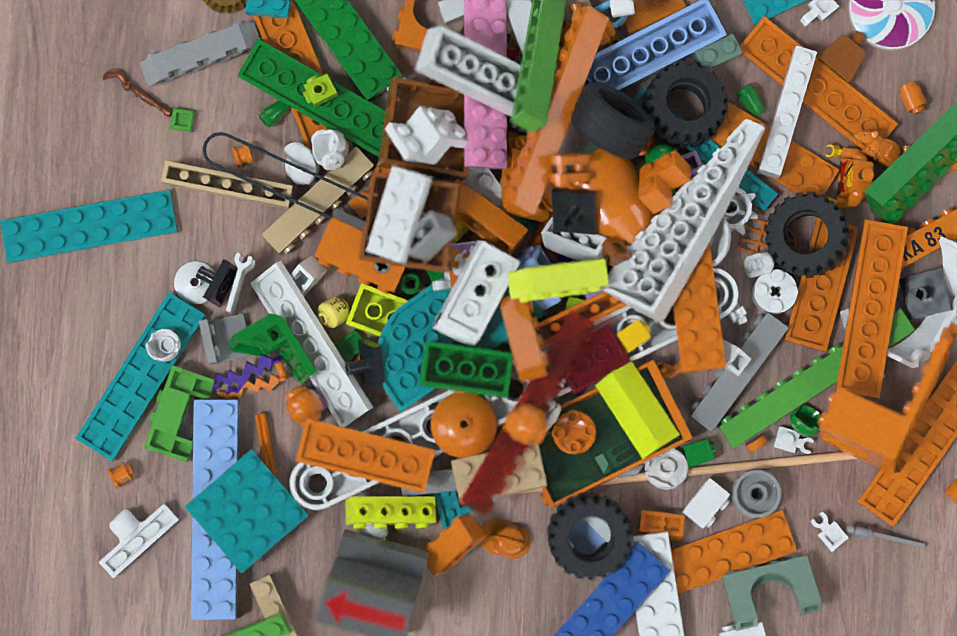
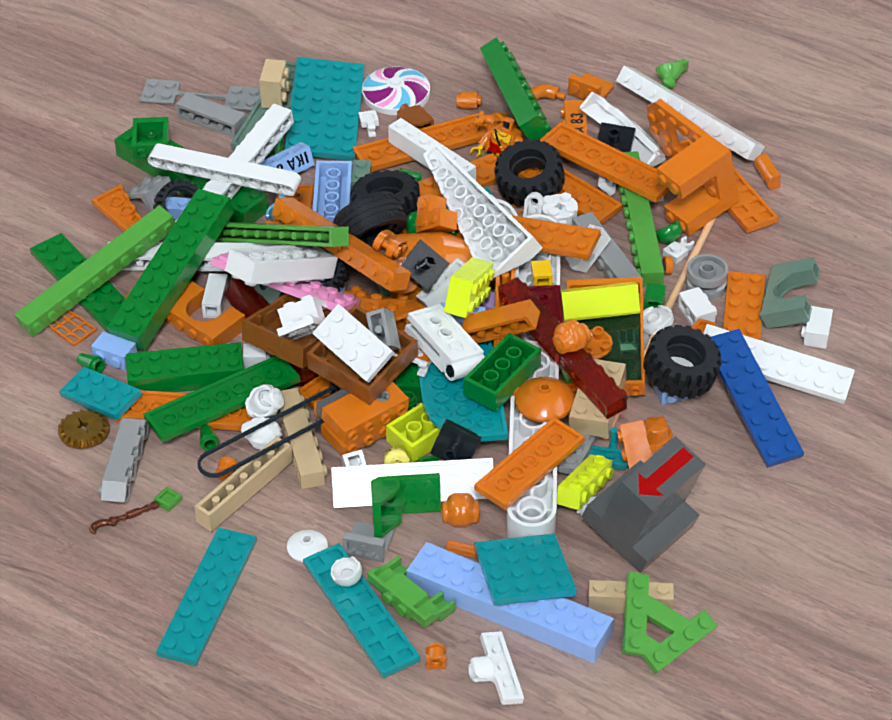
camera: 60 degrees left, 40 degrees down
black tile [196,259,238,308] -> none
piece [213,354,289,400] -> none
white flag [226,253,256,315] -> none
lime brick [303,74,338,107] -> none
dark orange tile [601,239,632,266] -> none
white plate [810,512,848,552] -> none
light grey sword [847,524,926,548] -> none

